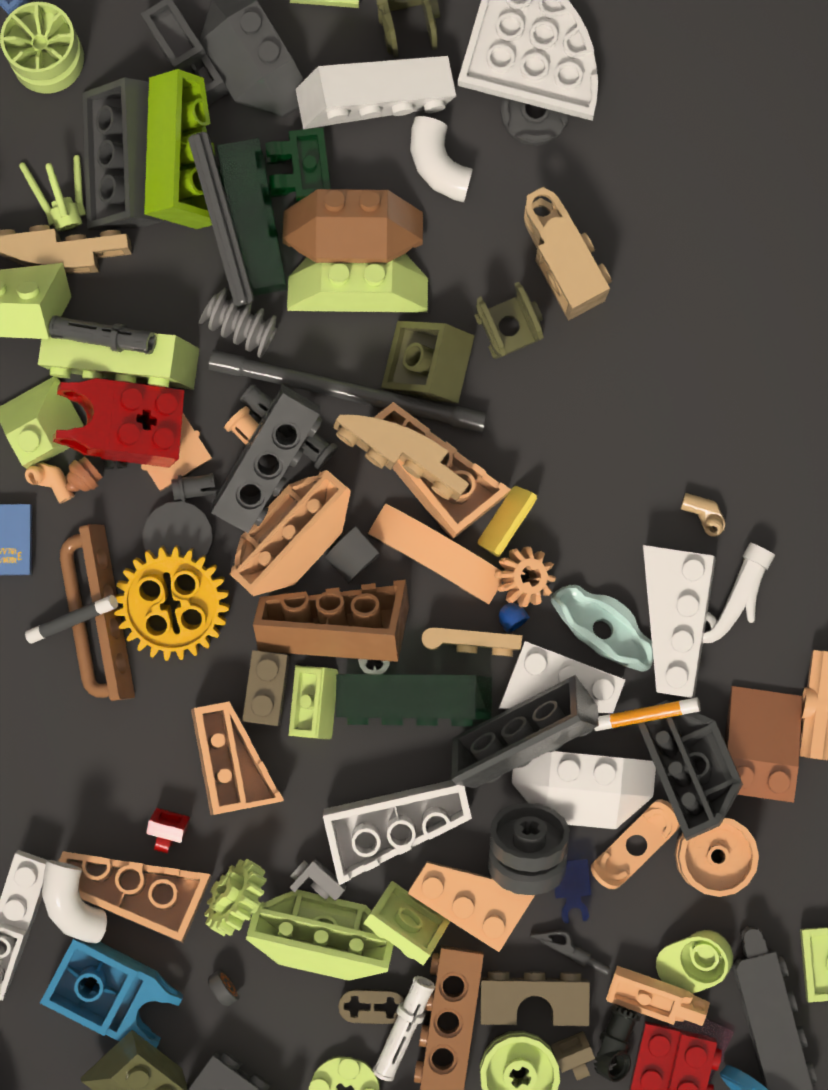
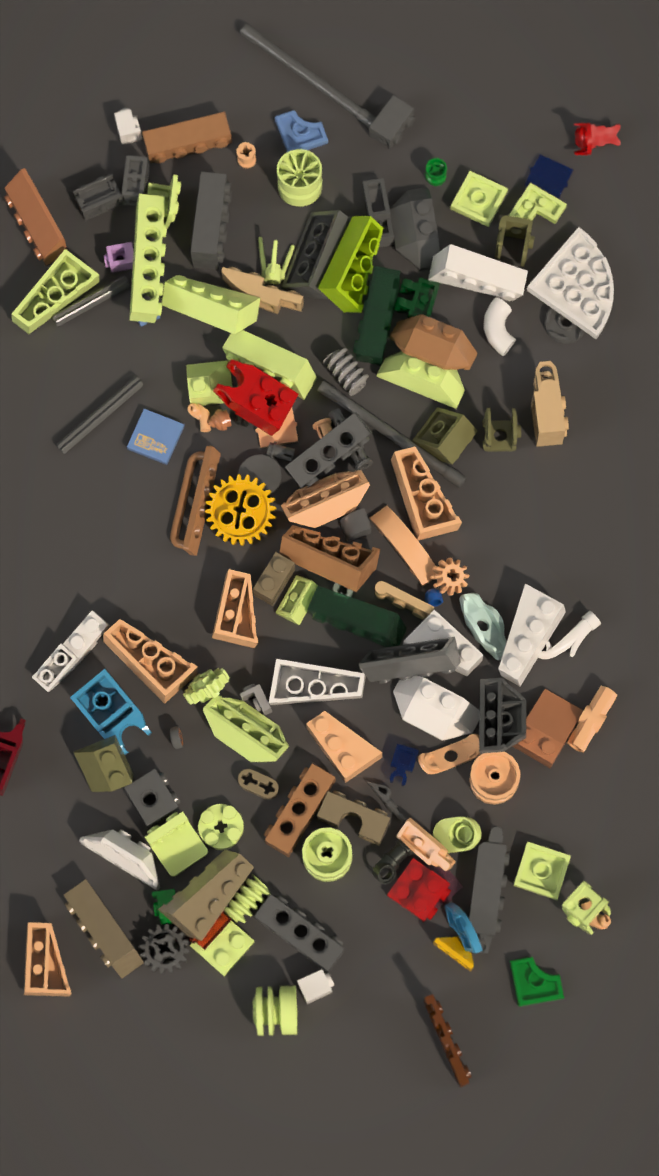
camera: 20 degrees right, 10 degrees down
dark grey bar [25,595,118,644] -> none
white cylinder [42,860,107,944] -> none
dark grey pin [49,315,156,354] -> none
red tile [146,808,190,854] -> none
dark grey axle [188,132,254,306] -> none
tan slope [333,414,469,501] -> none
yellowish green plate [363,881,450,965] -> none
white pin [372,976,435,1081] -> none
light yellow slope [477,486,537,557] -> none
dark grey wheel [488,803,570,895] -> none
dark tan tile [551,1031,595,1081] -> none
light orange bar [594,697,701,731] -> none
tan arm [681,493,725,537] -> none

